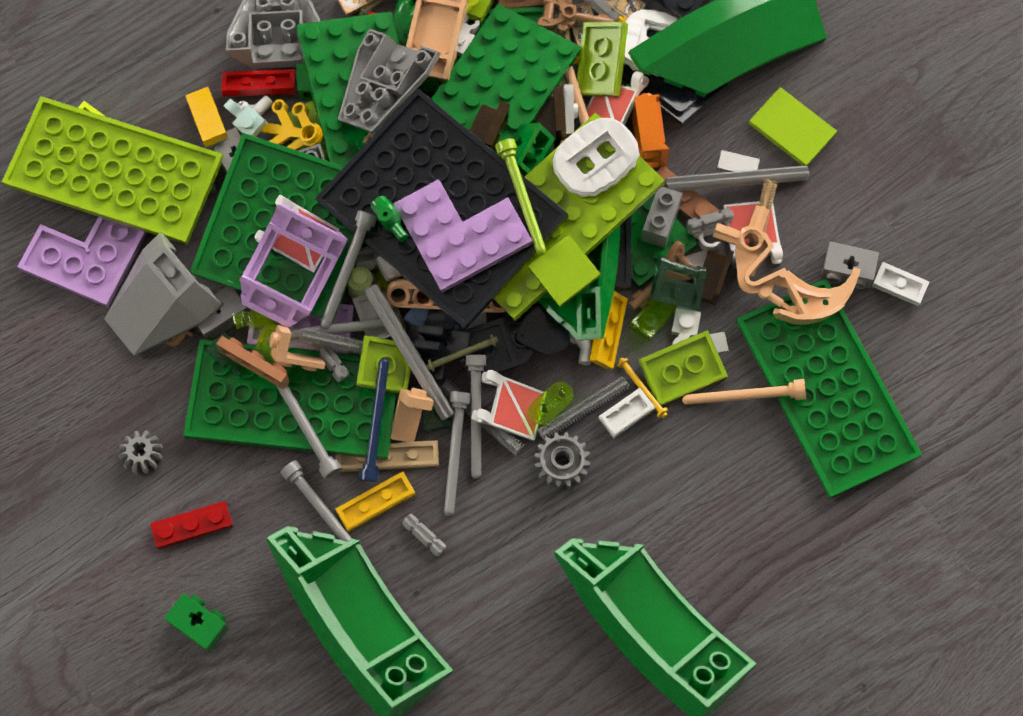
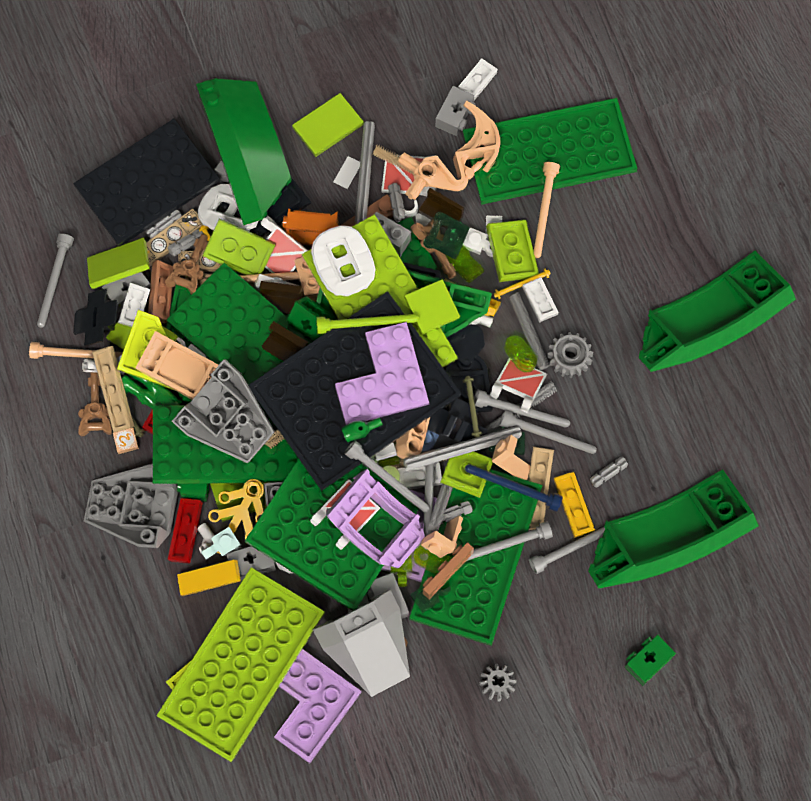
camera: 80 degrees left, 0 degrees up
red plate [150,501,233,550] -> none

